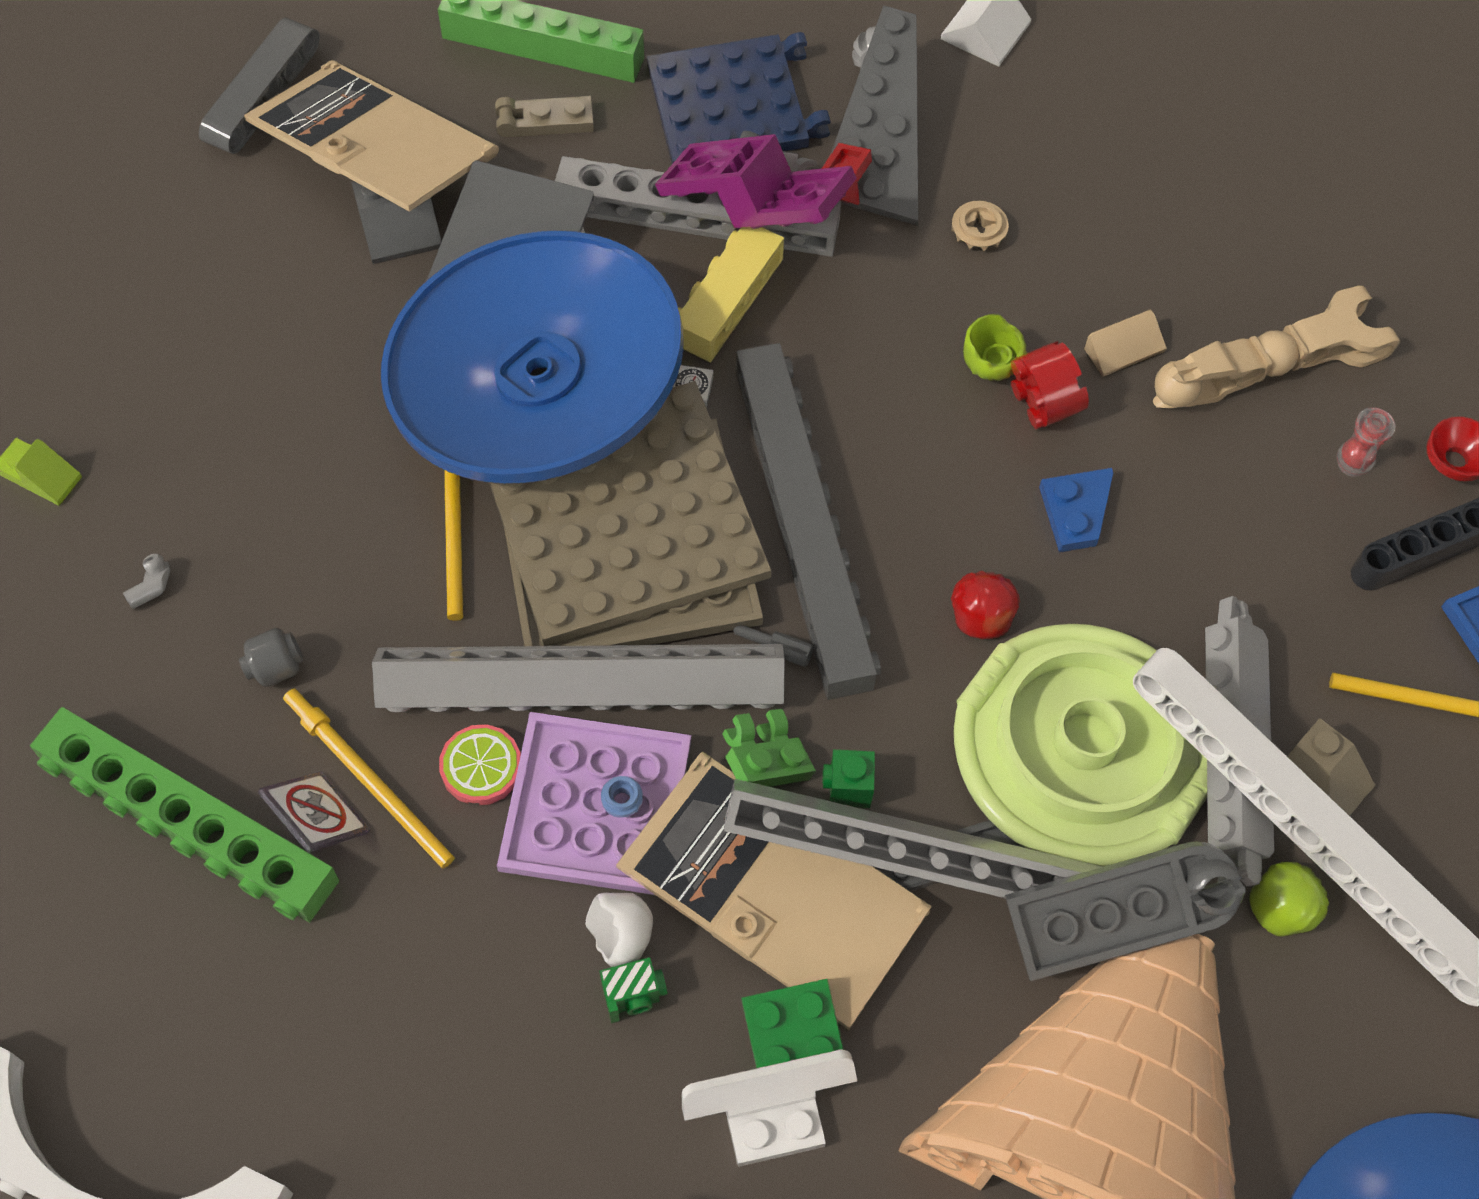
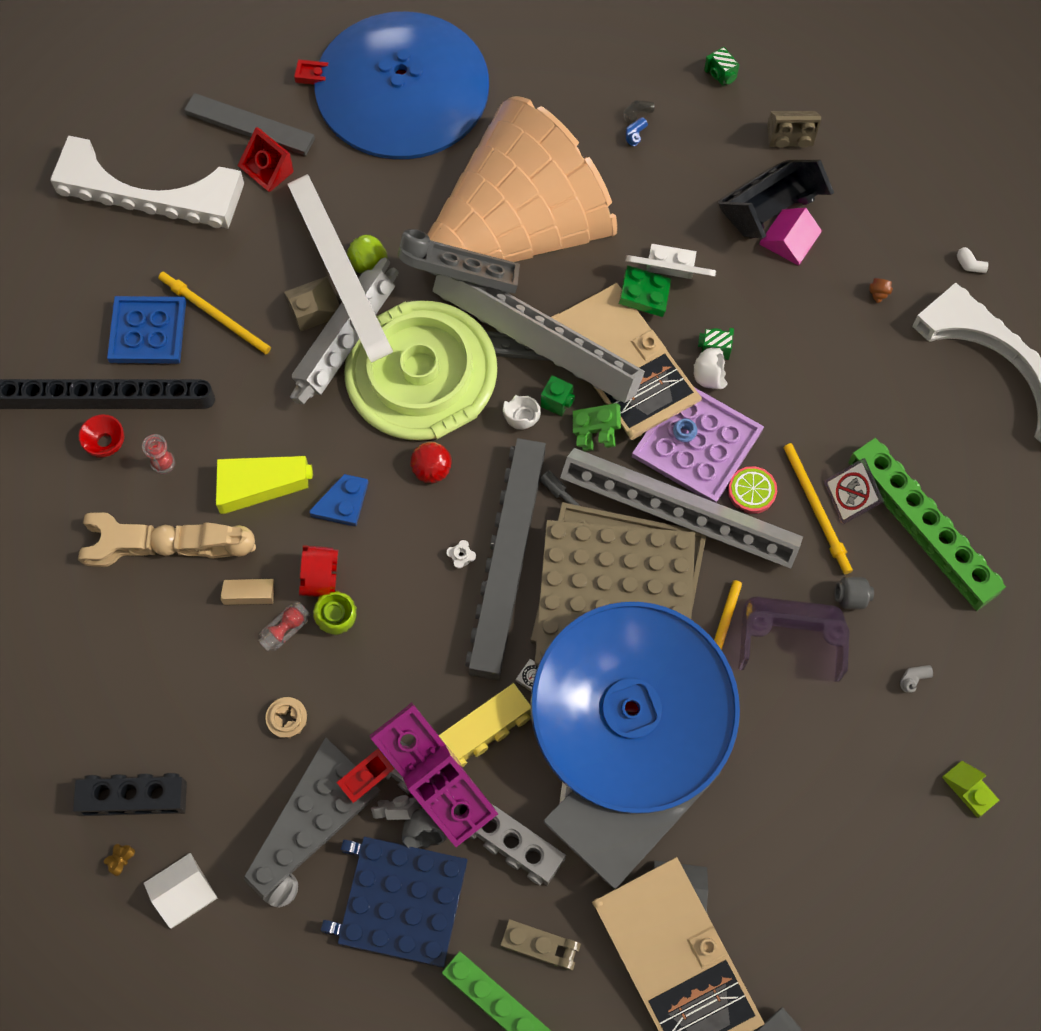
camera: 155 degrees left, 5 degrees up
none -> black brick [73,773,187,816]
none -> pearl gold piece [104,844,135,876]
none -> neon yellow slope [216,456,313,514]
none -> clear piece [258,601,311,652]
none -> white plate [447,540,476,569]
none -> white hair [503,395,541,430]
none -> clear purple windscreen [739,597,850,682]

